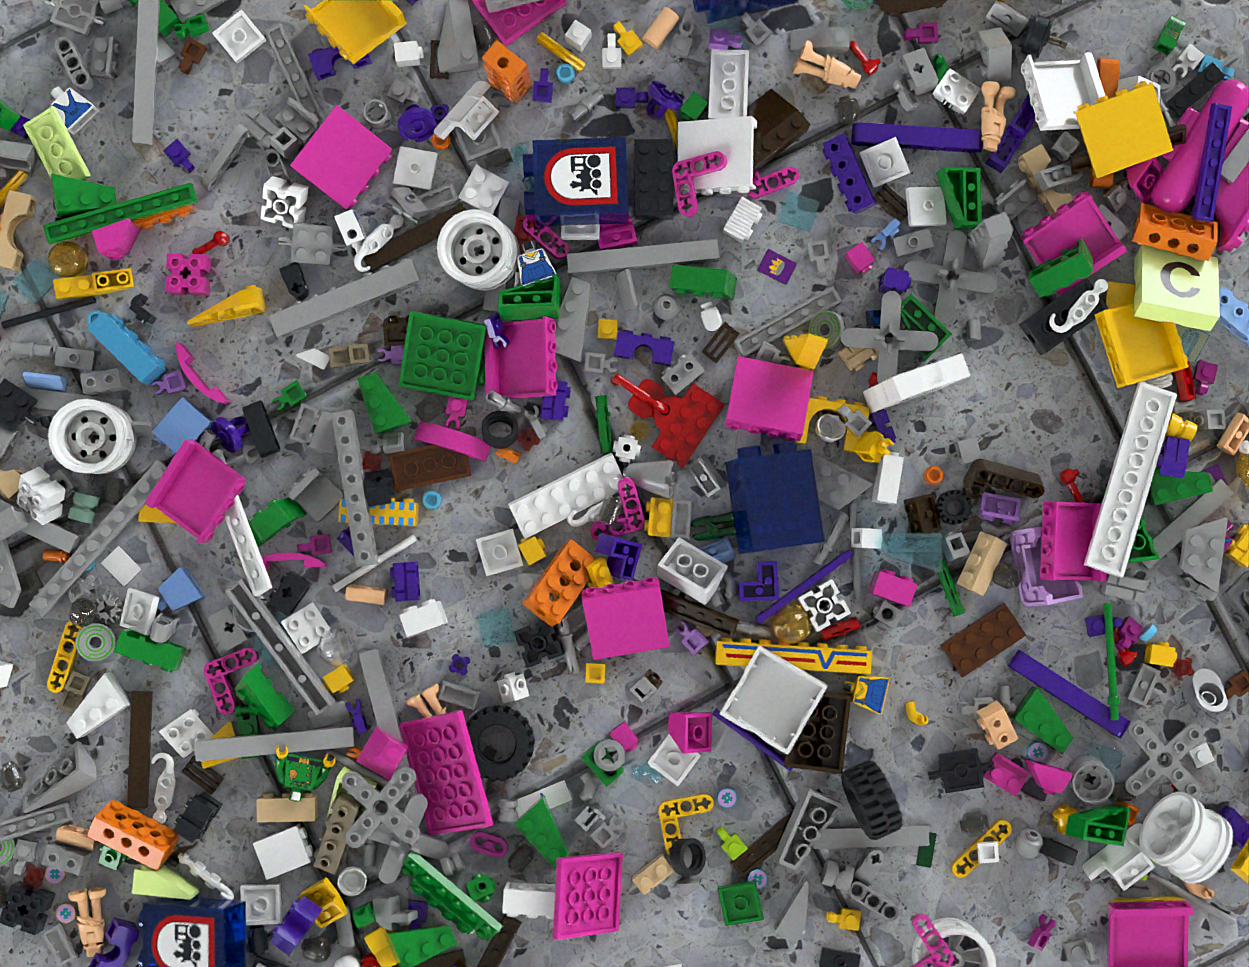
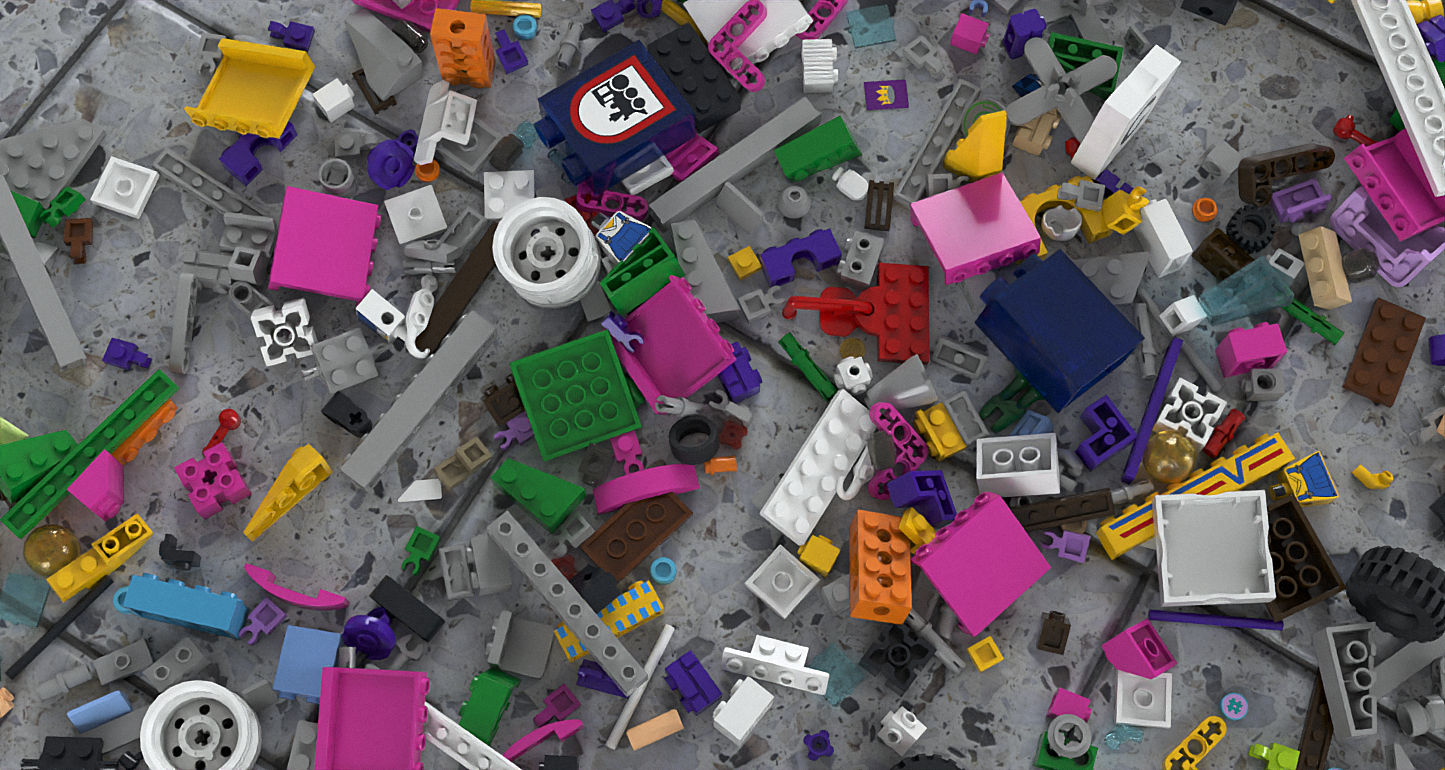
camera: 40 degrees left, 15 degrees down
none -> white bracket [721,635,830,695]

